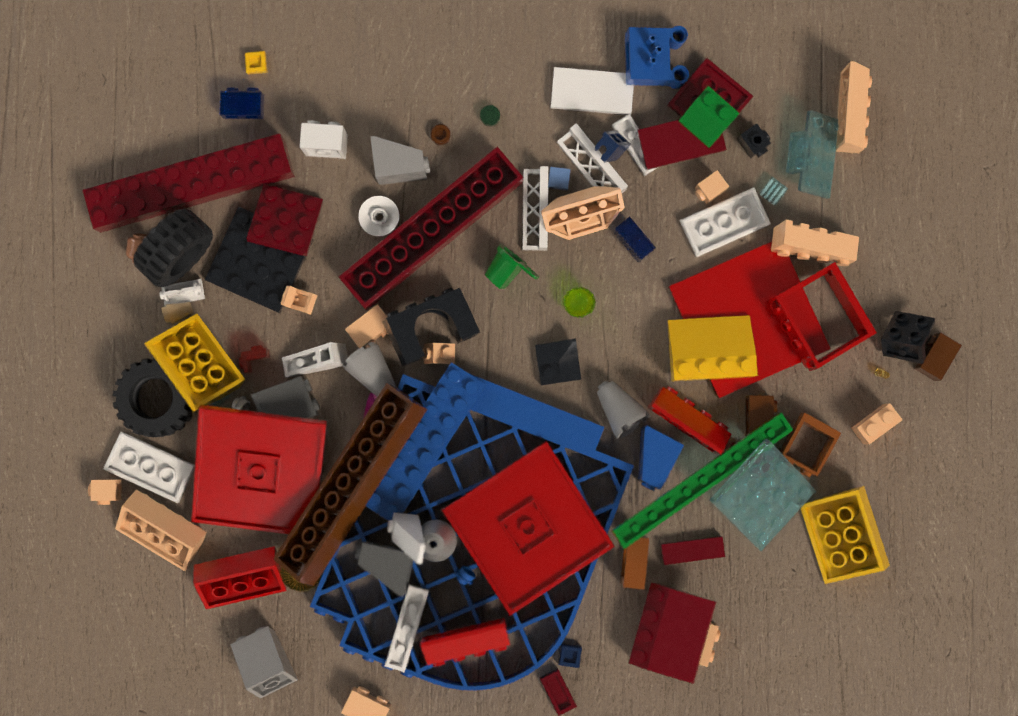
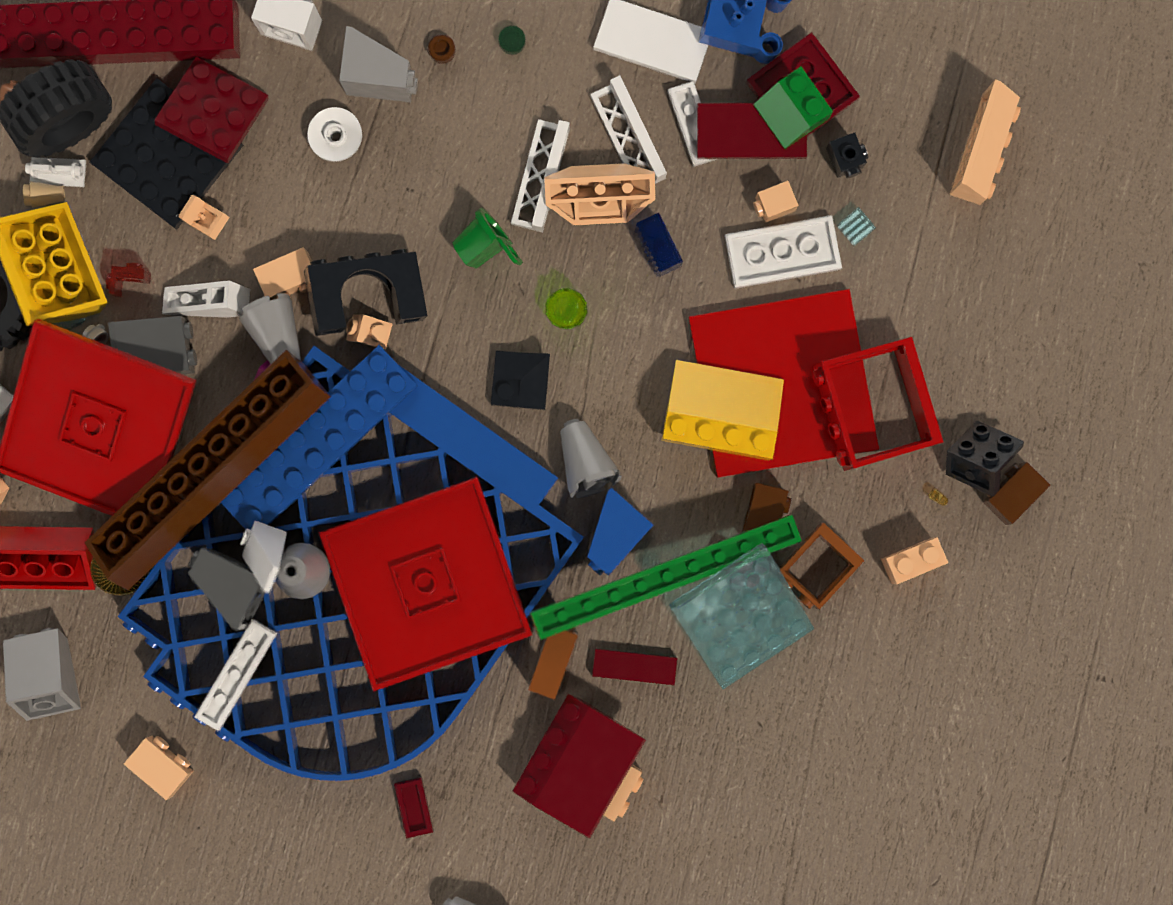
camera: 10 degrees right, 0 degrees up
dark red brick [339,146,524,311] -> none
red slope [420,618,510,667] -> none
blue plate [456,566,476,585] -> none
medium blue tile [548,167,570,190] -> none
dark blue tile [558,643,582,668] -> none
dark blue hinge [595,130,631,163] -> none
red slope [647,386,732,454] -> none
light nougat wedge [771,219,859,266] -> none
clear light blue bracket [786,110,839,199] -> none
yellow slope [800,486,890,584] -> none

